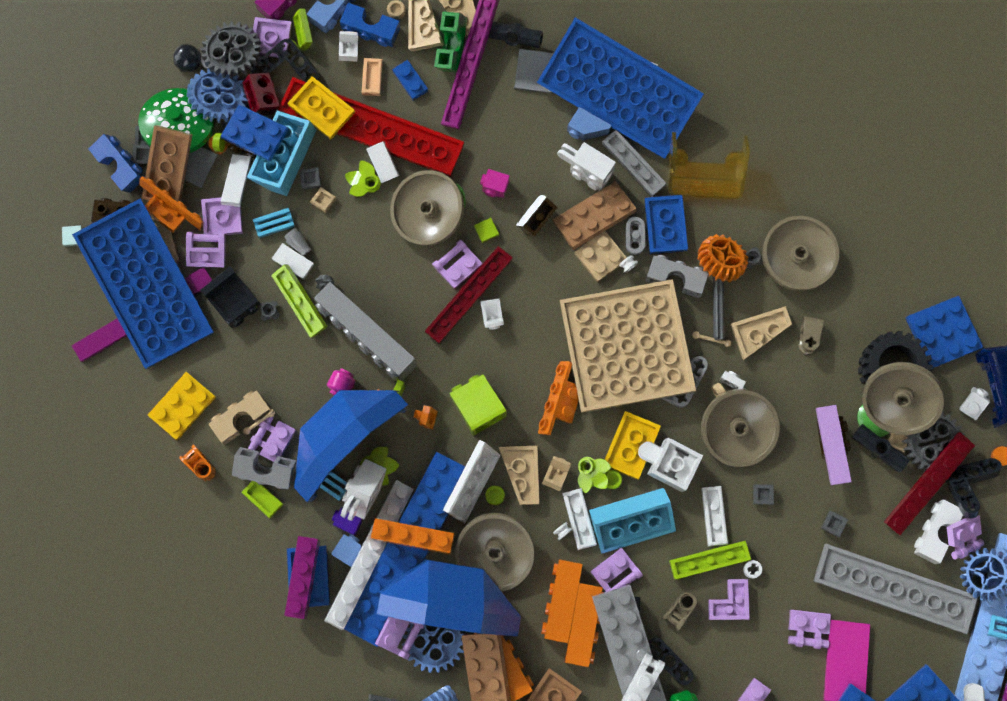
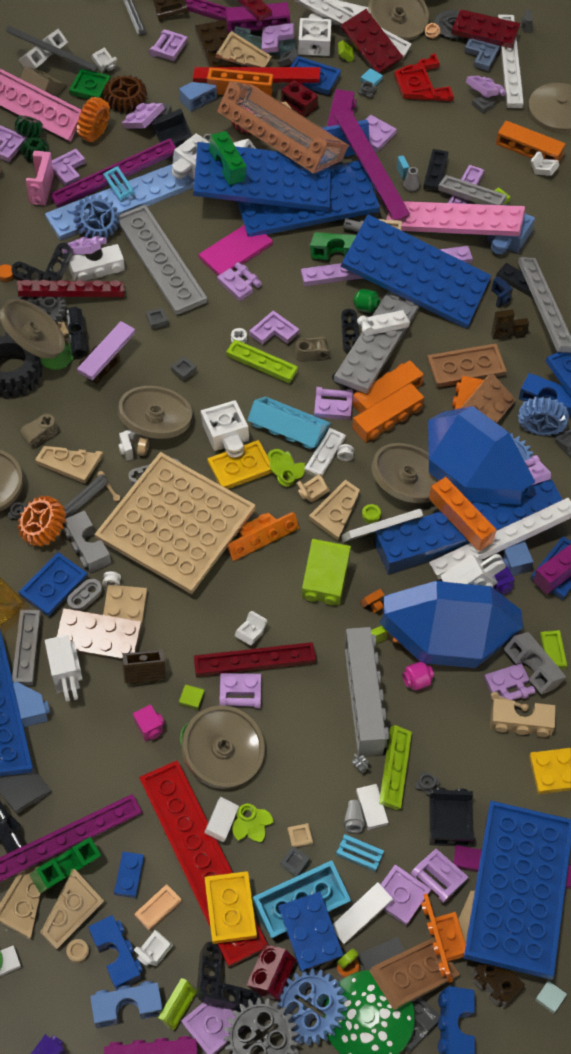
camera: 140 degrees left, 20 degrees down
white tile [701,486,728,547] -> none

